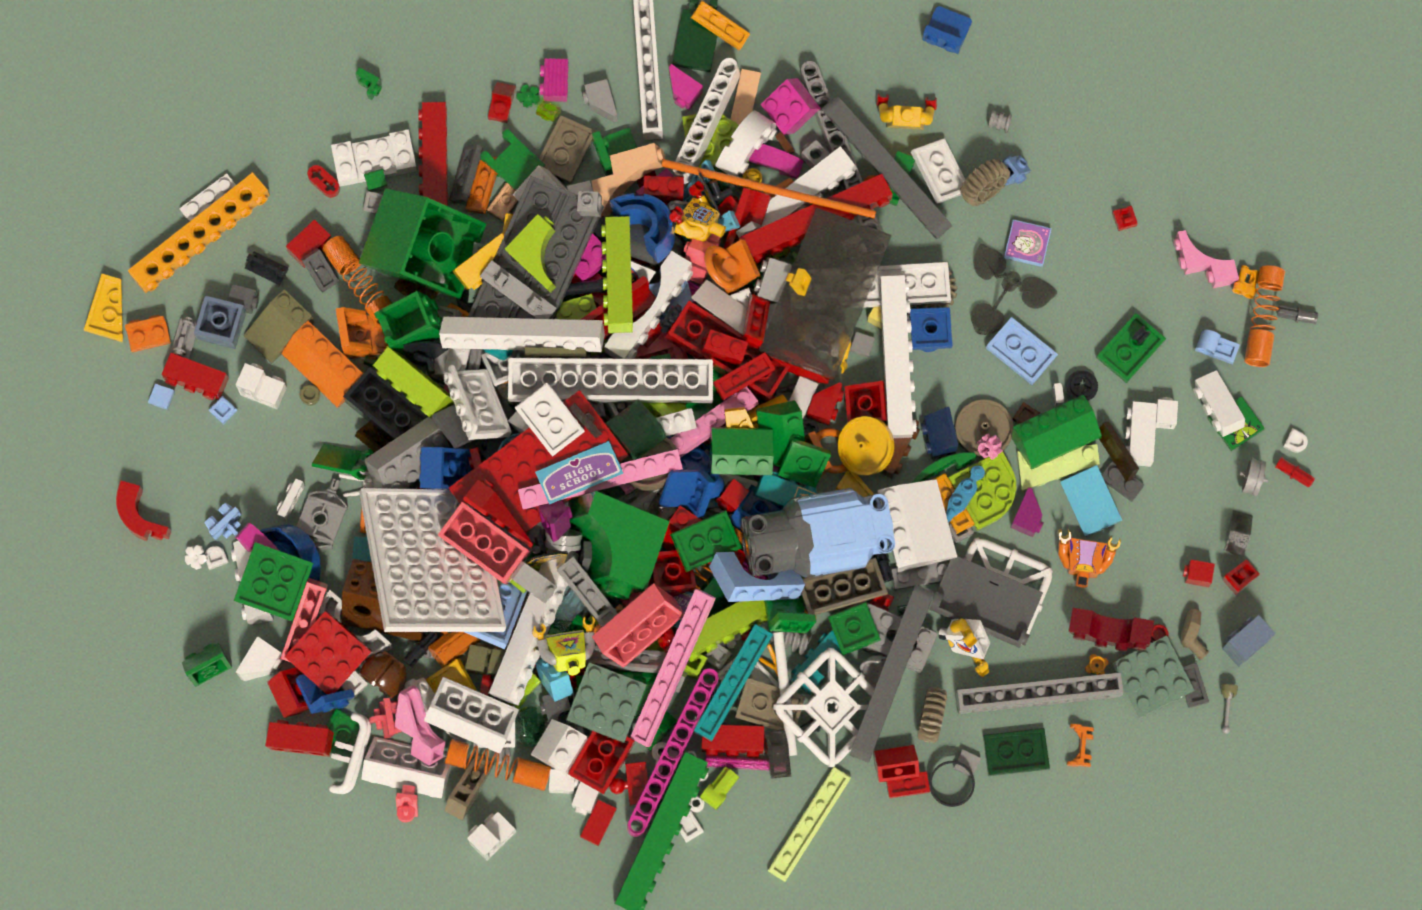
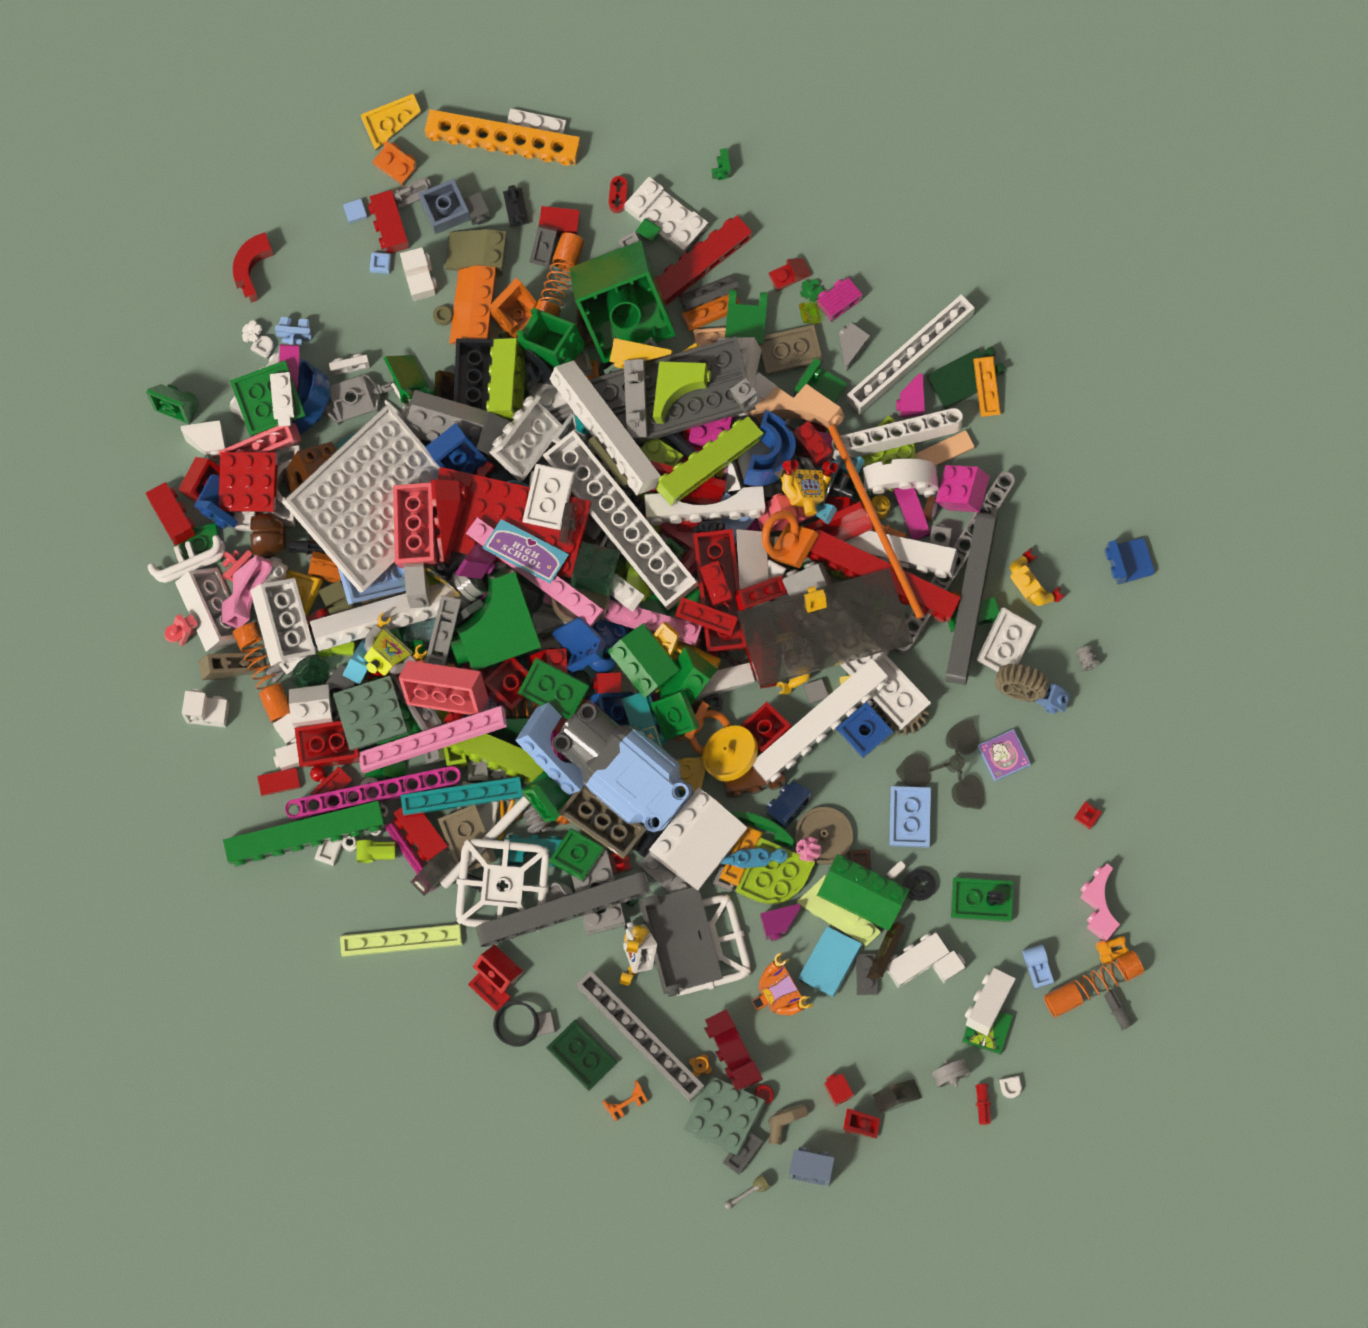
camera: 55 degrees right, 0 degrees up
light grey tile [736,221,761,237] -> none
red slope [807,383,845,425] -> none
dark tan gear [918,687,947,743] -> none
none -> white hinge [270,372,294,427]

